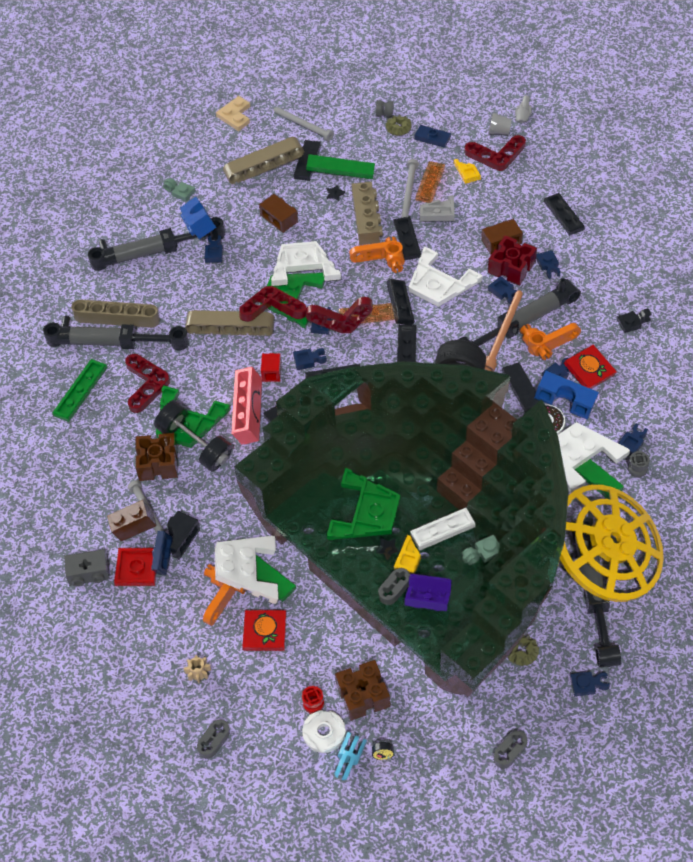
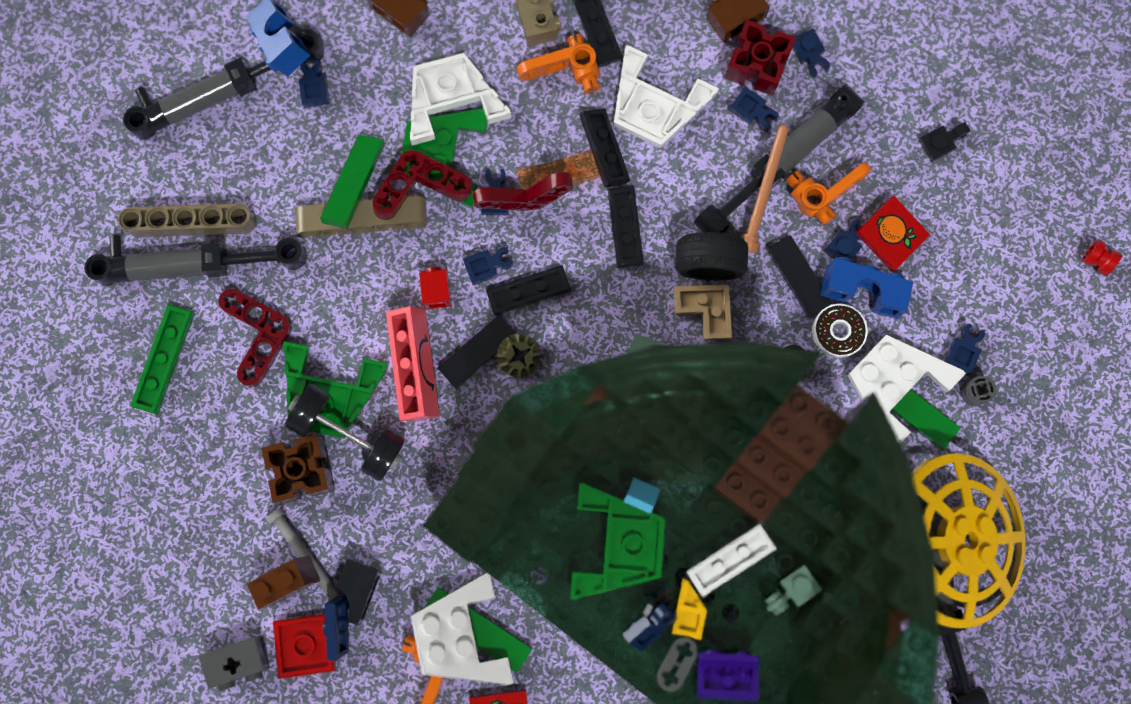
camera: 10 degrees left, 25 degrees up
none -> green tile [320,134,385,229]
none -> dark blue plate [623,604,677,652]
none -> medium azure tile [624,478,660,514]

